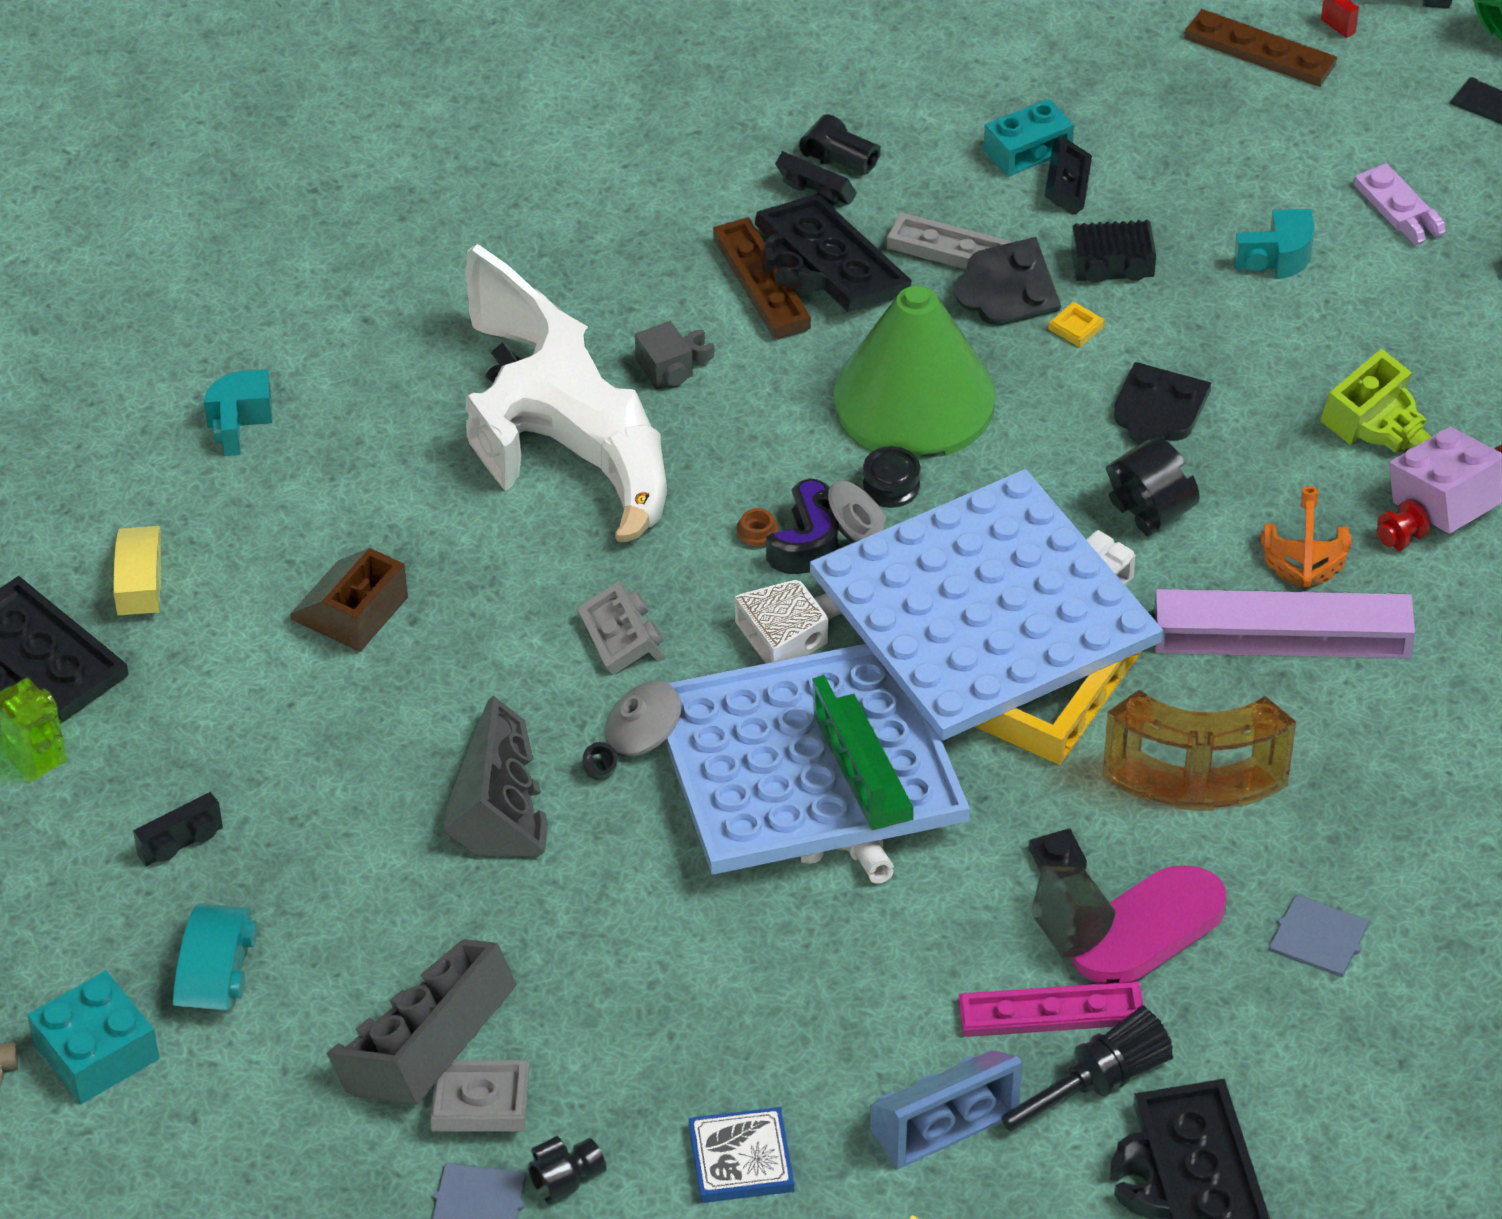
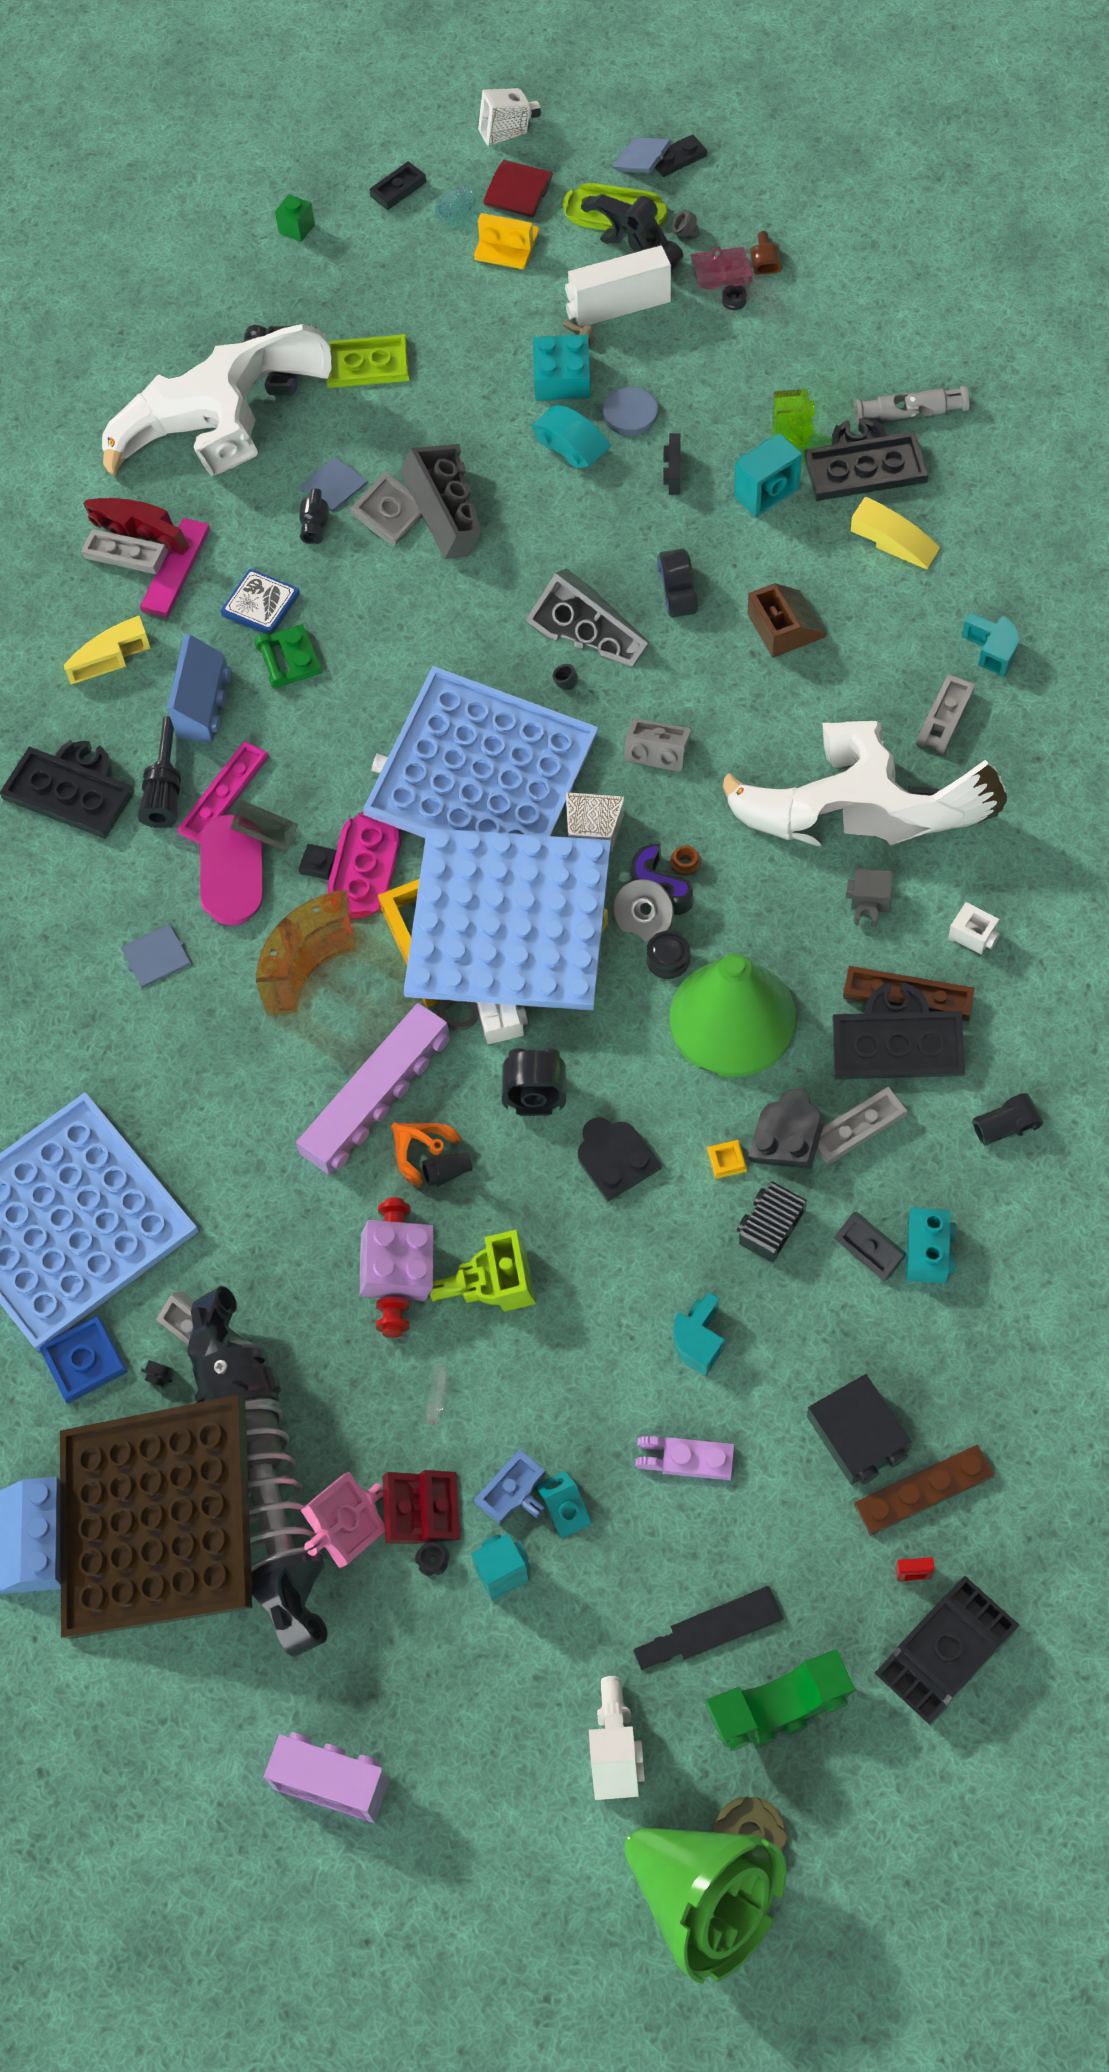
camera: 130 degrees right, 15 degrees up
light grey dish [605,681,681,756] -> none
black plate [775,151,857,205] -> none
green fence [812,675,914,831] -> none
none -> green plate [254,624,322,689]
none -> dark pink tile [327,811,402,918]
none -> black cone [422,1152,472,1187]
none -> sand blue tile [603,387,658,435]
none -> black animal [657,548,698,618]
none -> teal brick [734,433,802,518]
none -> black brick [807,1374,912,1485]
none -> light grey plate [916,674,975,755]
none -> white brick [948,902,1000,955]

